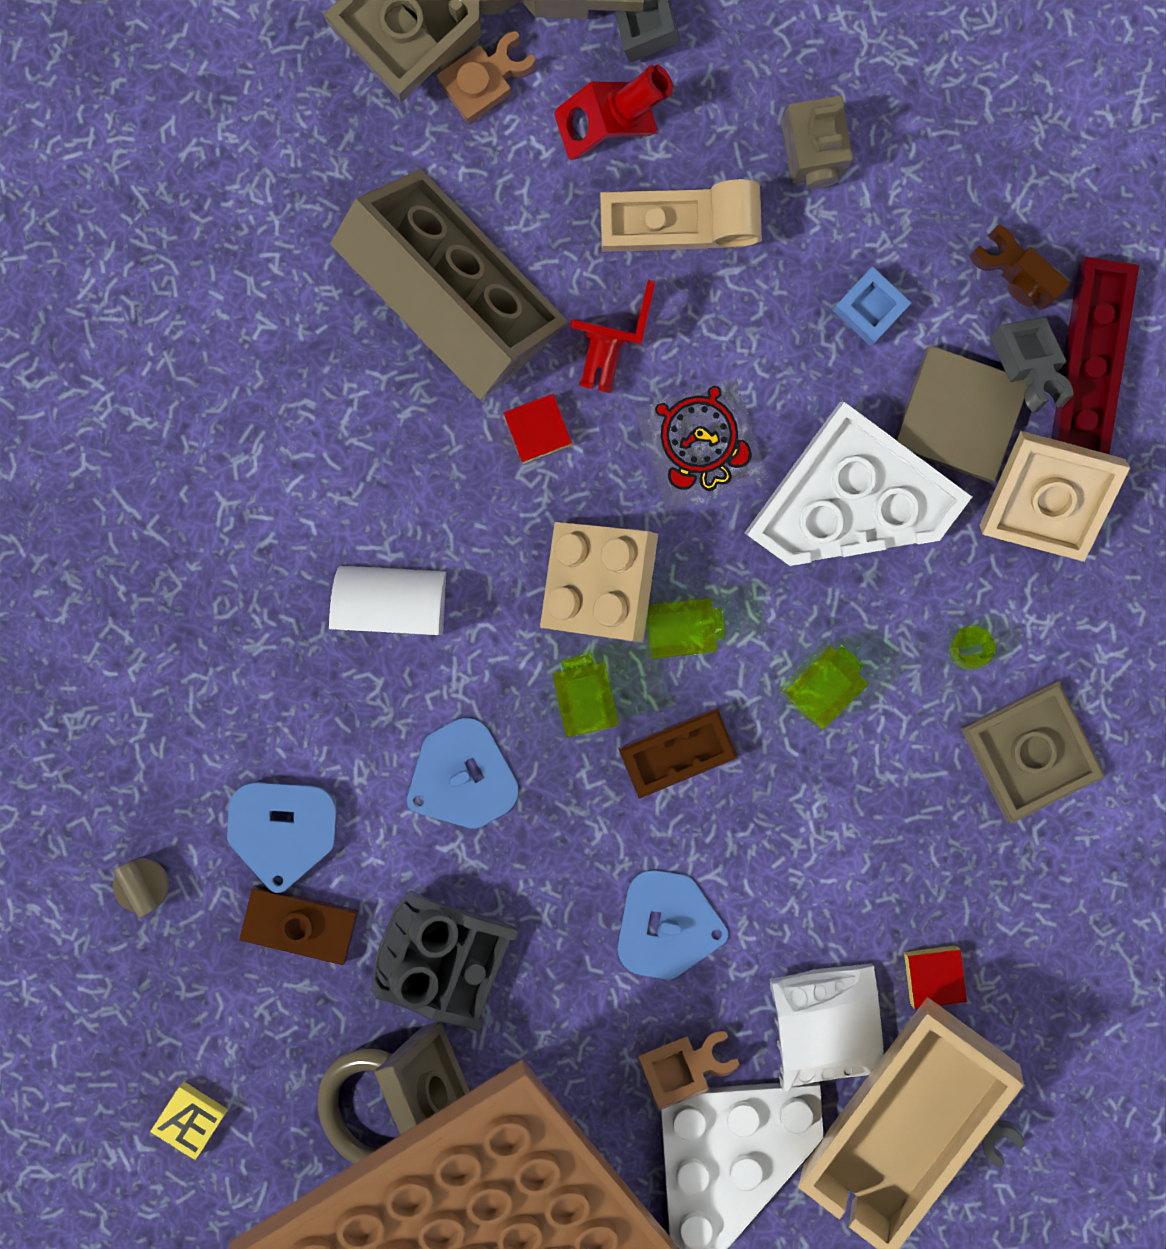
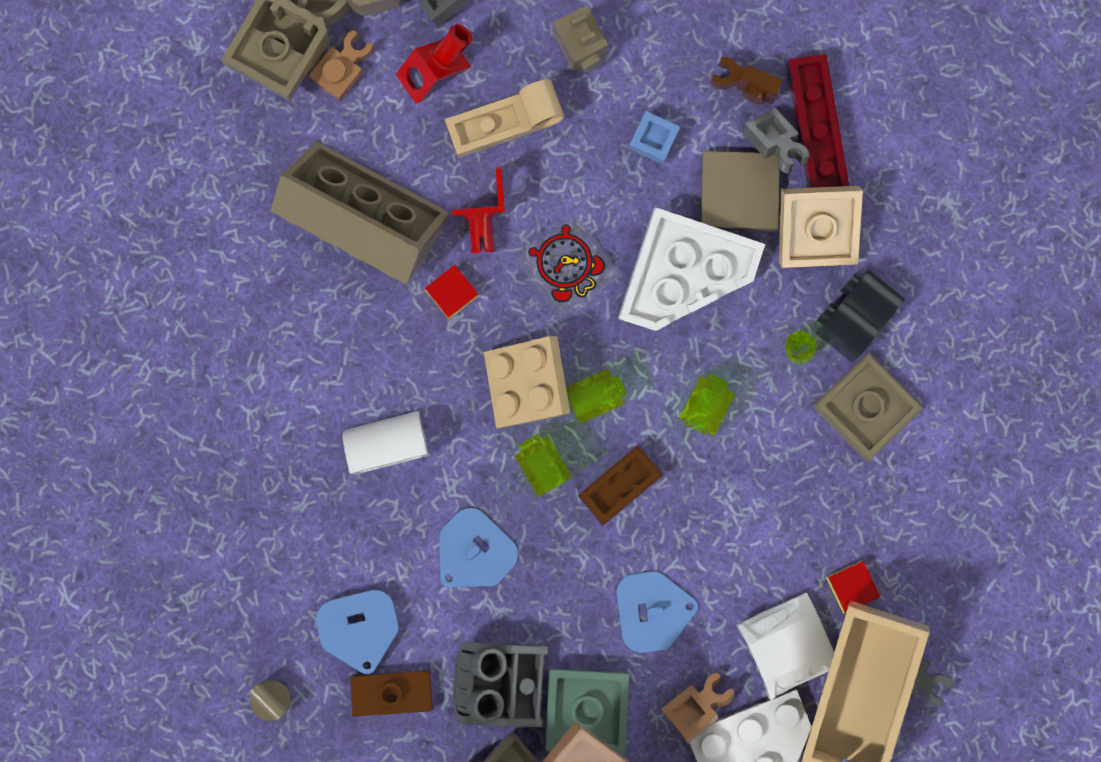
camera: 20 degrees left, 5 degrees down
none -> sand green plate [545,668,629,755]
none -> black brick [816,270,905,362]

